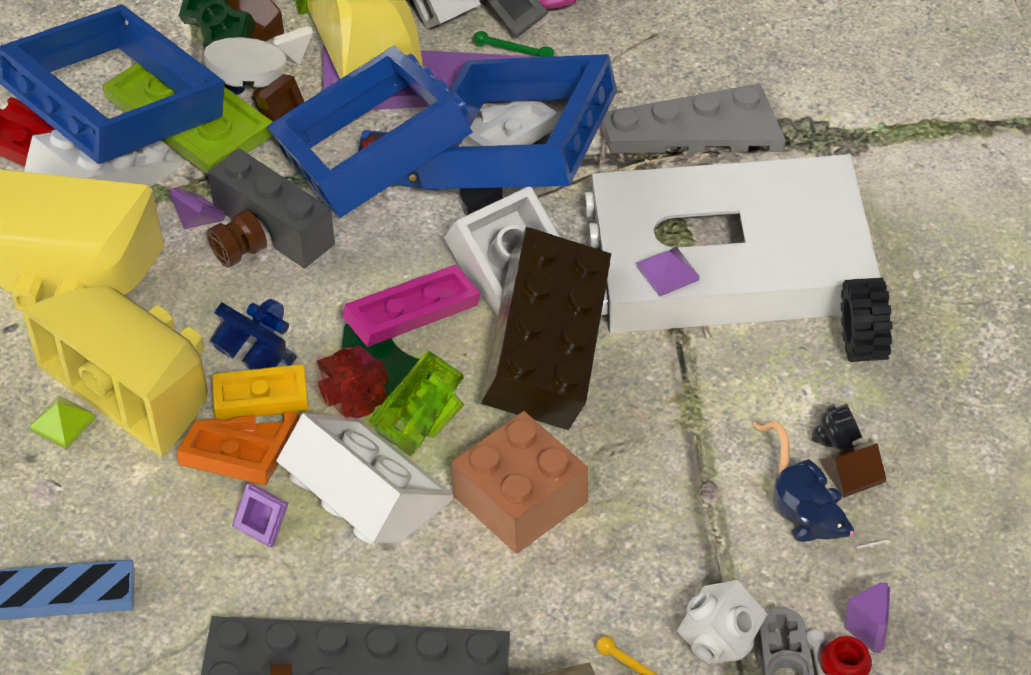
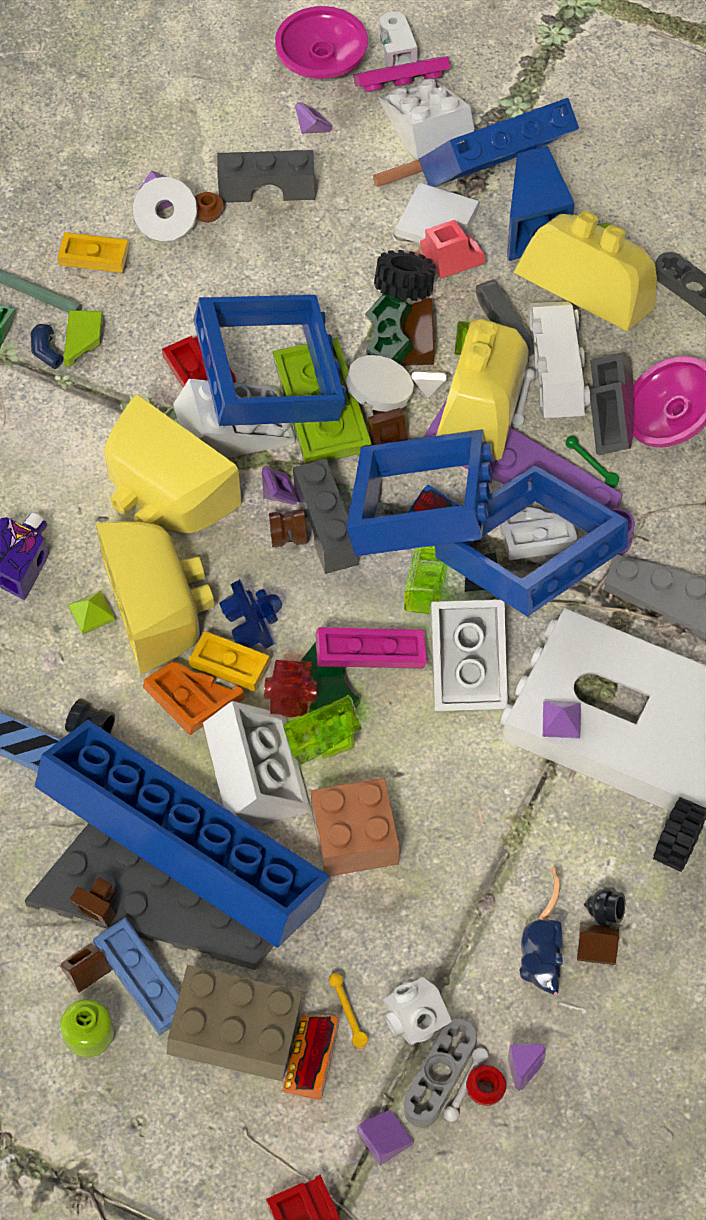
camera: 30 degrees right, 10 degrees up
medium lavender slope [232,483,289,547] -> none
dark brown brick [480,226,612,430] -> none
none -> blue brick [35,720,330,948]
none -> black wheel [65,698,115,734]
none -> clear neon green slope [404,546,448,614]

